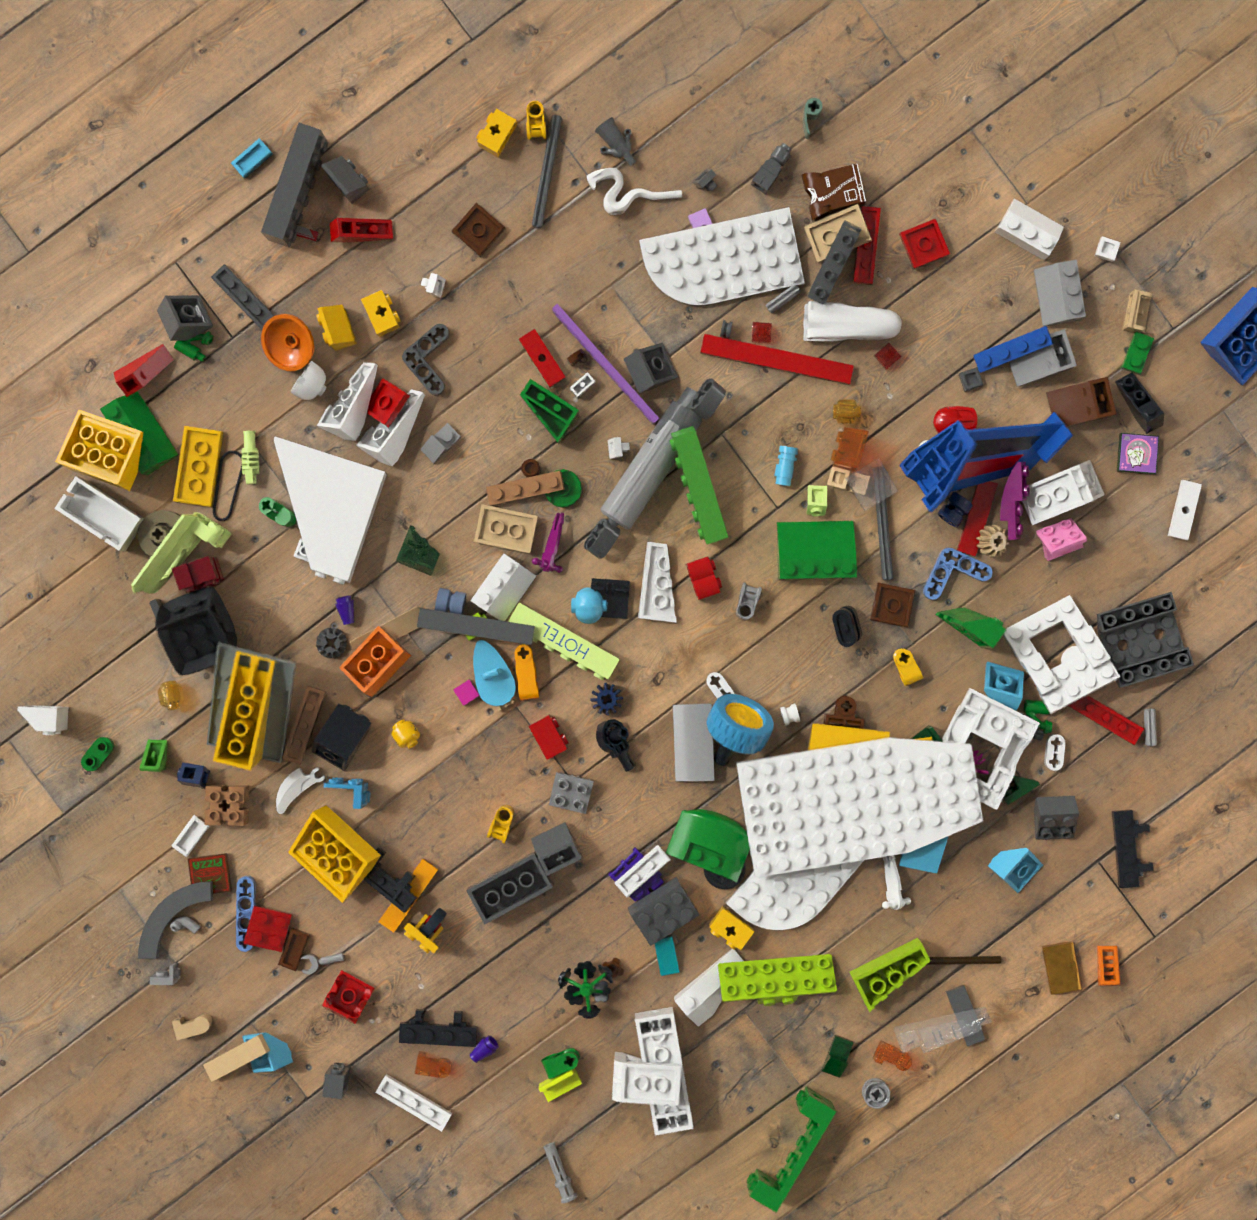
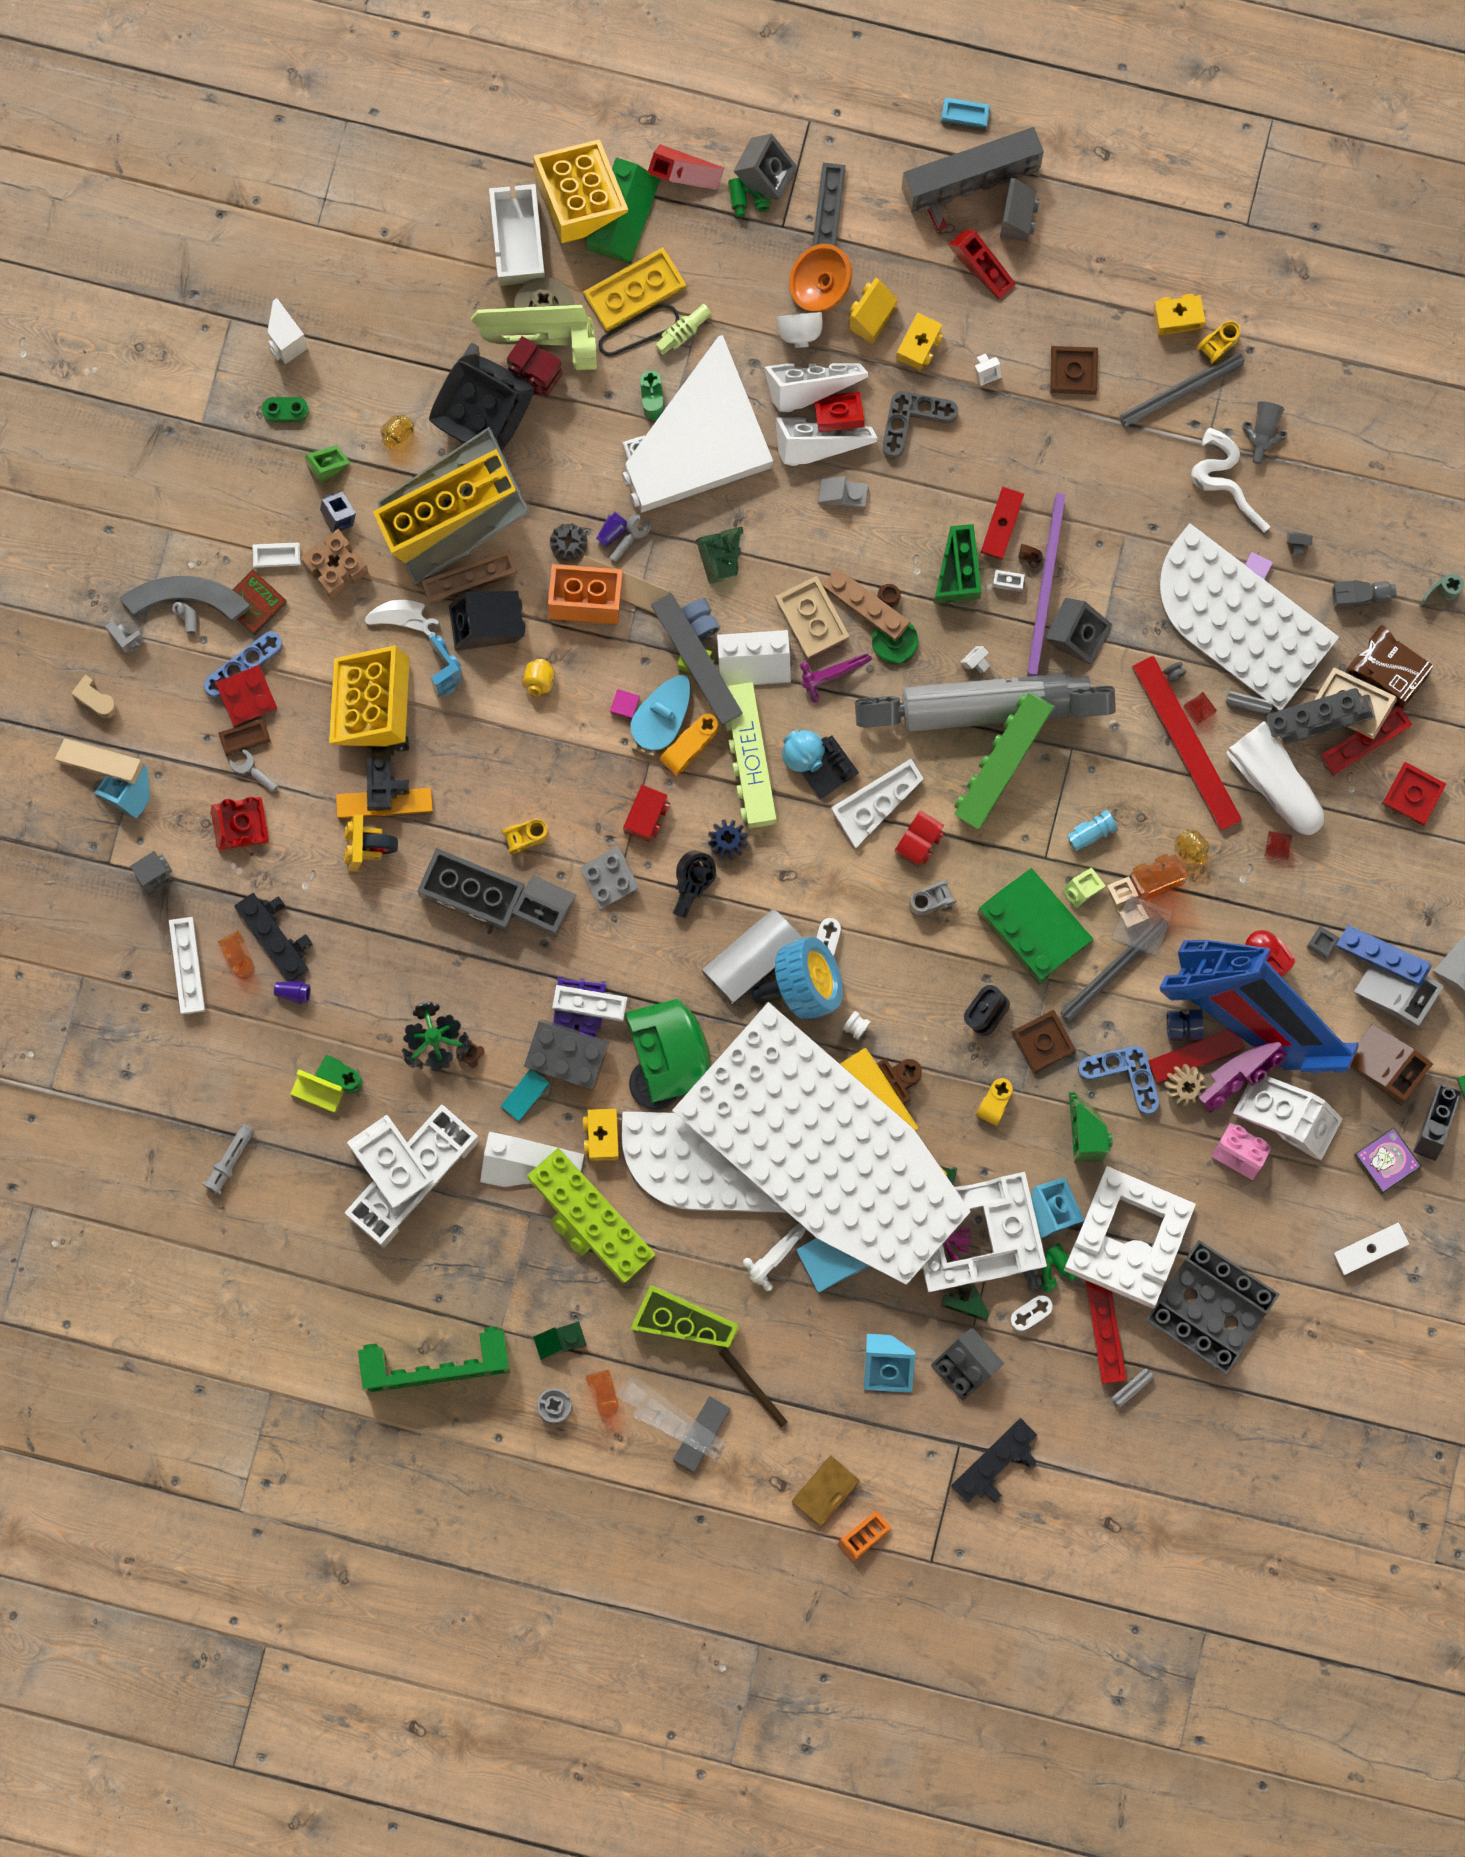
camera: 50 degrees right, 10 degrees down
none -> light grey piece [610,514,651,563]

